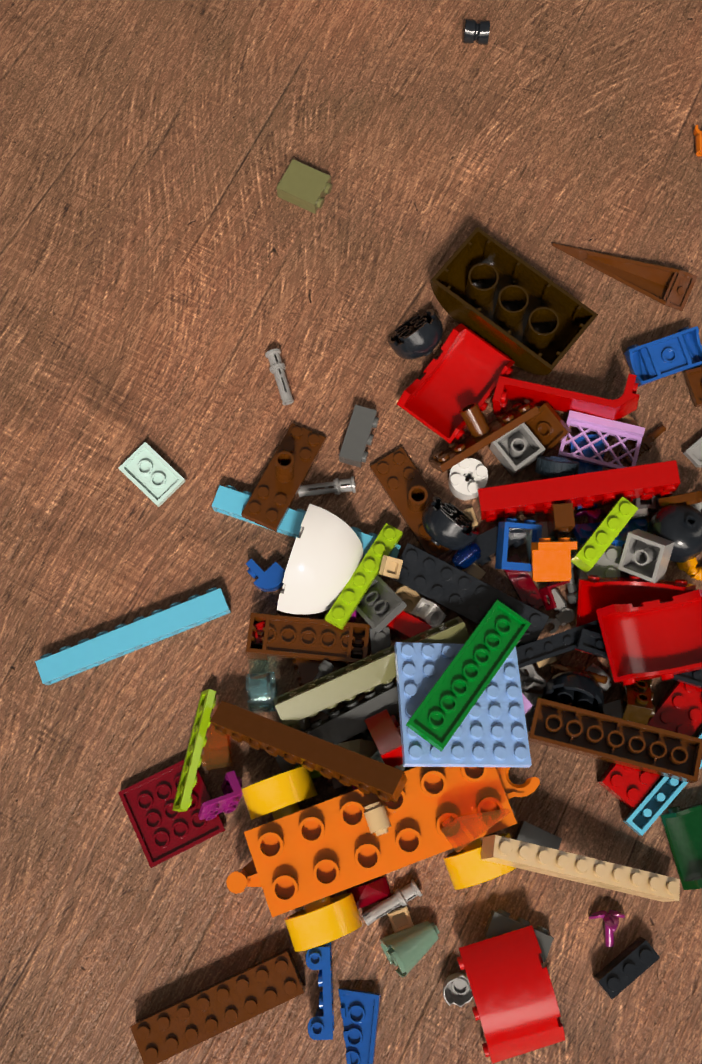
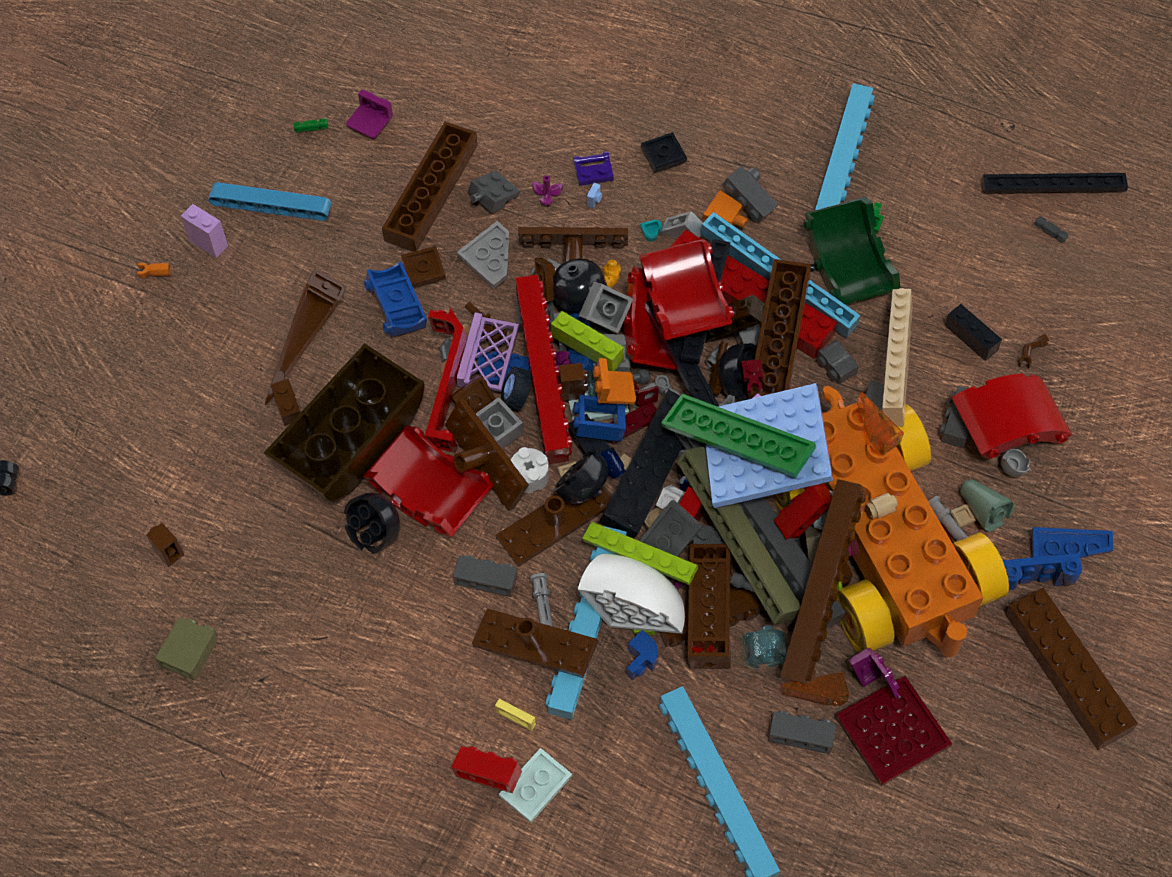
camera: 95 degrees left, 15 degrees down
lime plate [172,689,216,812] -> none
light grey pin [265,349,294,405] -> none
tan plate [379,555,403,579] -> none
magenta plant [589,910,625,947] -> none
none -> reddish brown brick [146,523,184,567]
none -> reddish brown brick [270,378,301,426]
none -> red brick [451,746,522,794]
none -> light yellow tile [495,699,536,731]
none -> dark red plate [742,359,763,394]
none -> dark grey brick [768,711,836,754]
none -> dark grey brick [817,340,859,384]
none -> reddish brown arm [1019,334,1049,369]

